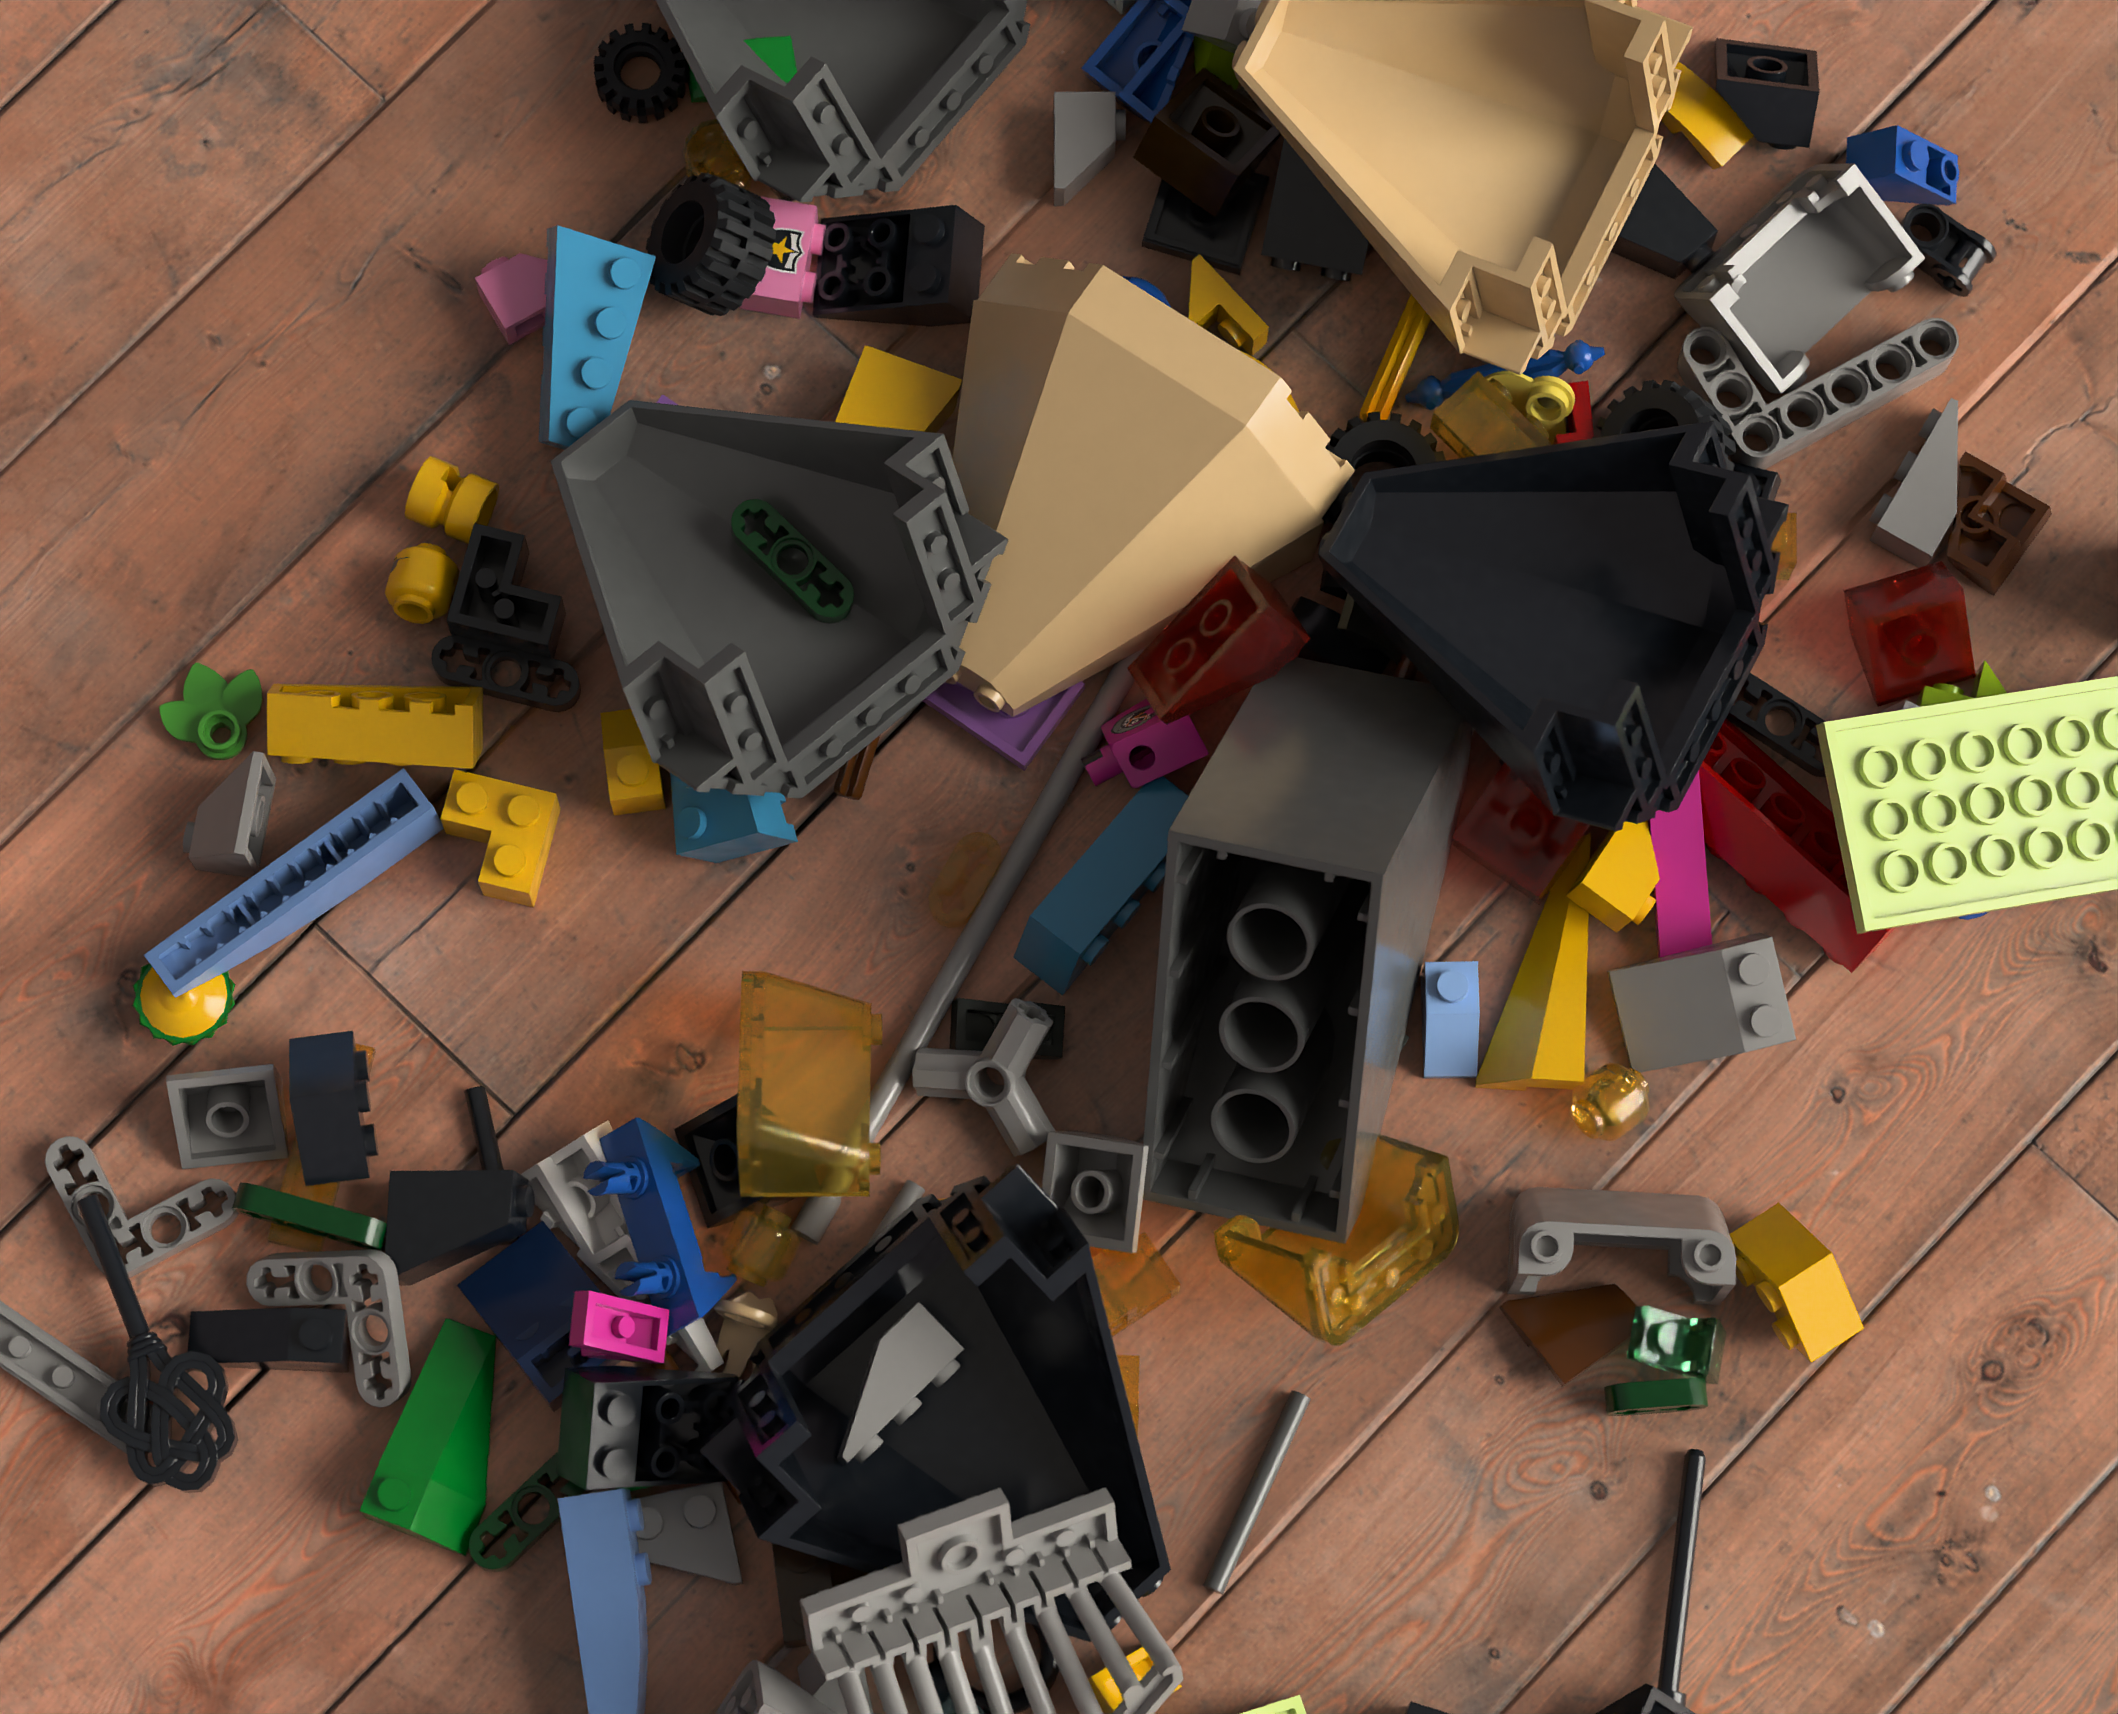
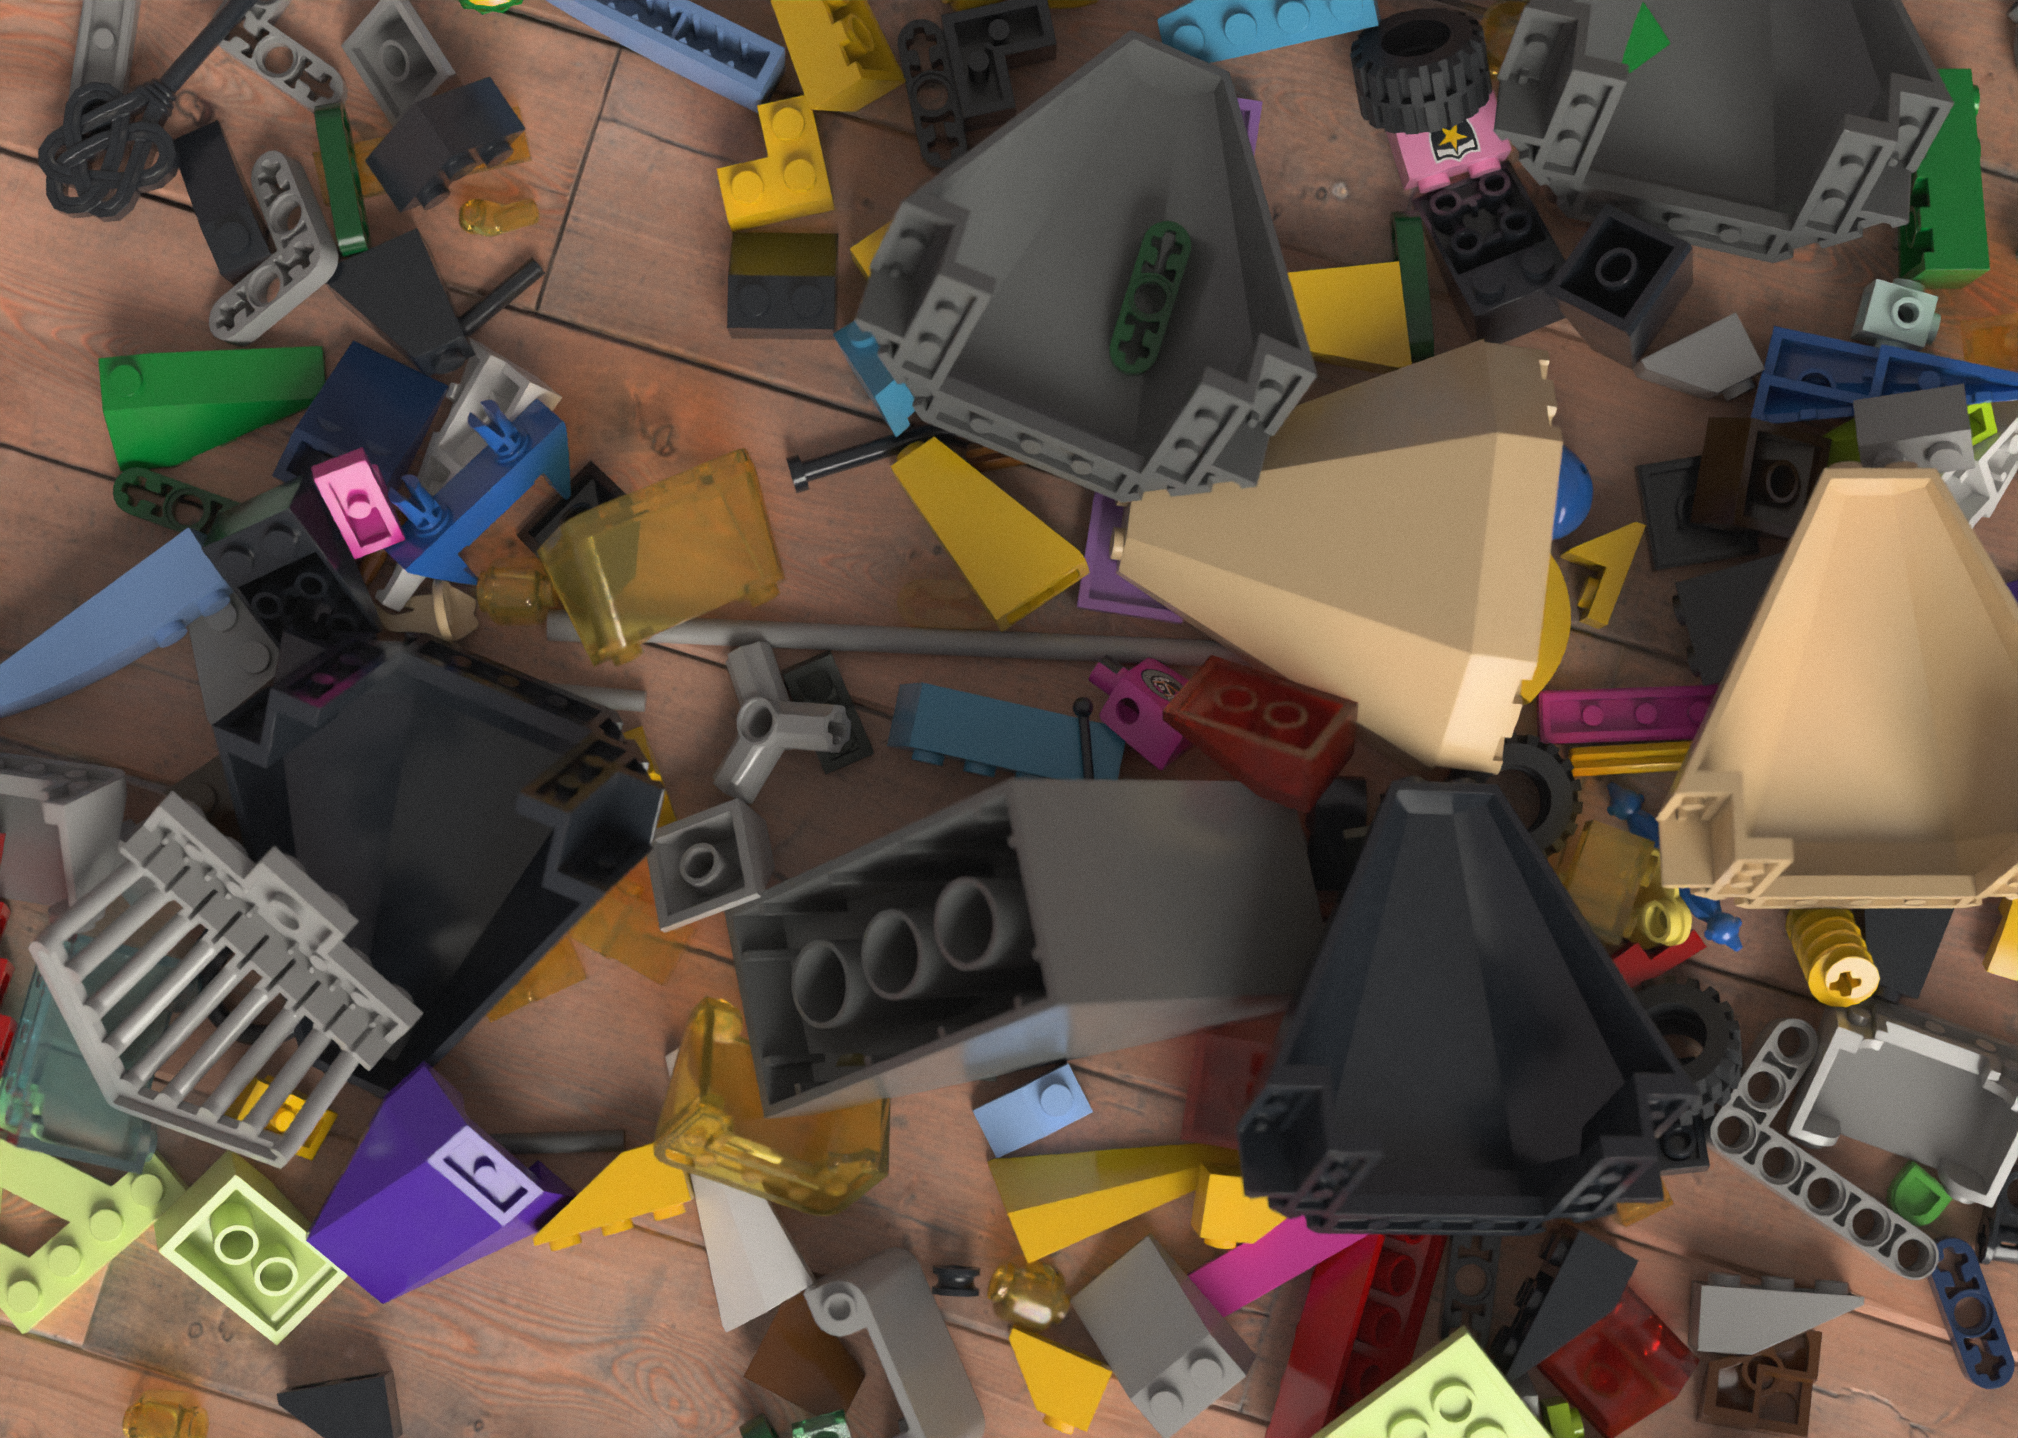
camera: 65 degrees right, 10 degrees up
light grey slope [837,1302,964,1464] -> none
none -> dark purple wedge [305,1061,576,1304]
none -> clear yellow arm [458,198,540,237]
none -> yellow slope [532,1135,695,1252]
none -> white wedge [665,1047,816,1333]
none -> black slope [727,232,839,340]
none -> black bar [786,423,958,493]
none -> yellow slope [890,437,1090,632]
none -> black bush [932,1265,981,1297]
none -> yellow slope [1008,1323,1112,1435]
none -> black hinge [1072,697,1094,780]
none -> dark green beam [1390,209,1434,364]
none -> black slope [1489,1221,1639,1382]
none -> dark pink tile [1536,685,1719,744]
none -> black slope [1544,203,1693,370]
none -> yellow piece [1785,908,1880,1007]
none -> bright green tile [1886,1160,1953,1226]
none -> dark blue beam [1927,1236,2015,1389]

